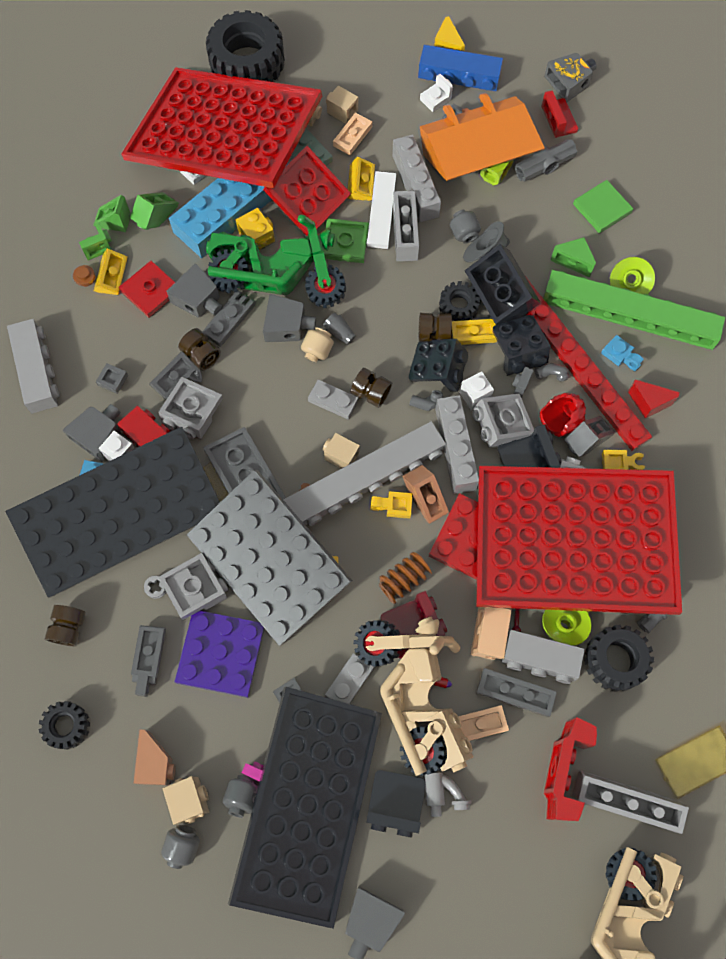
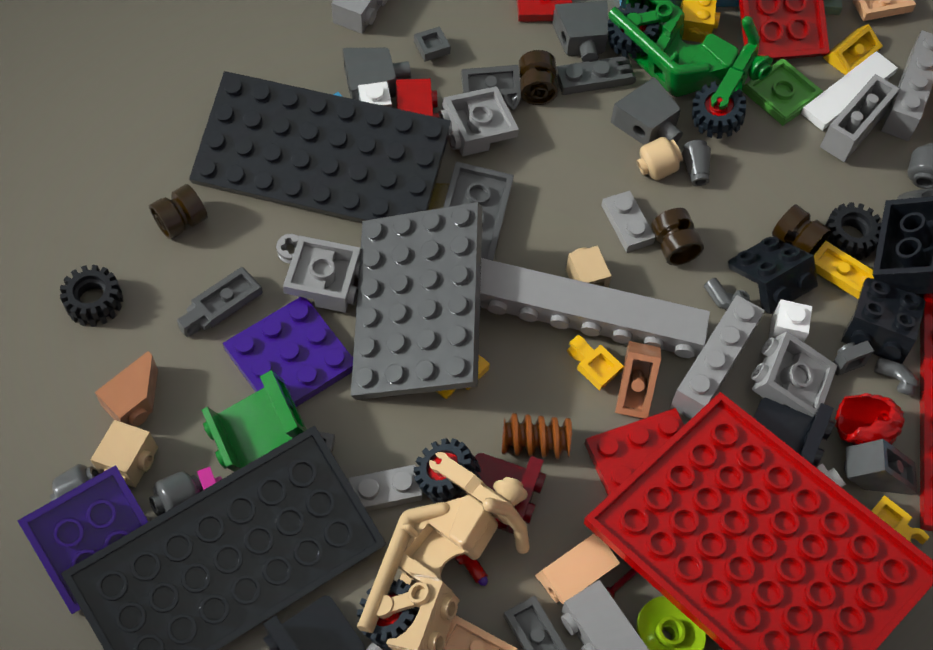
camera: 40 degrees right, 10 degrees down
none -> dark purple plate [17,465,148,614]
none -> green panel [202,370,307,472]

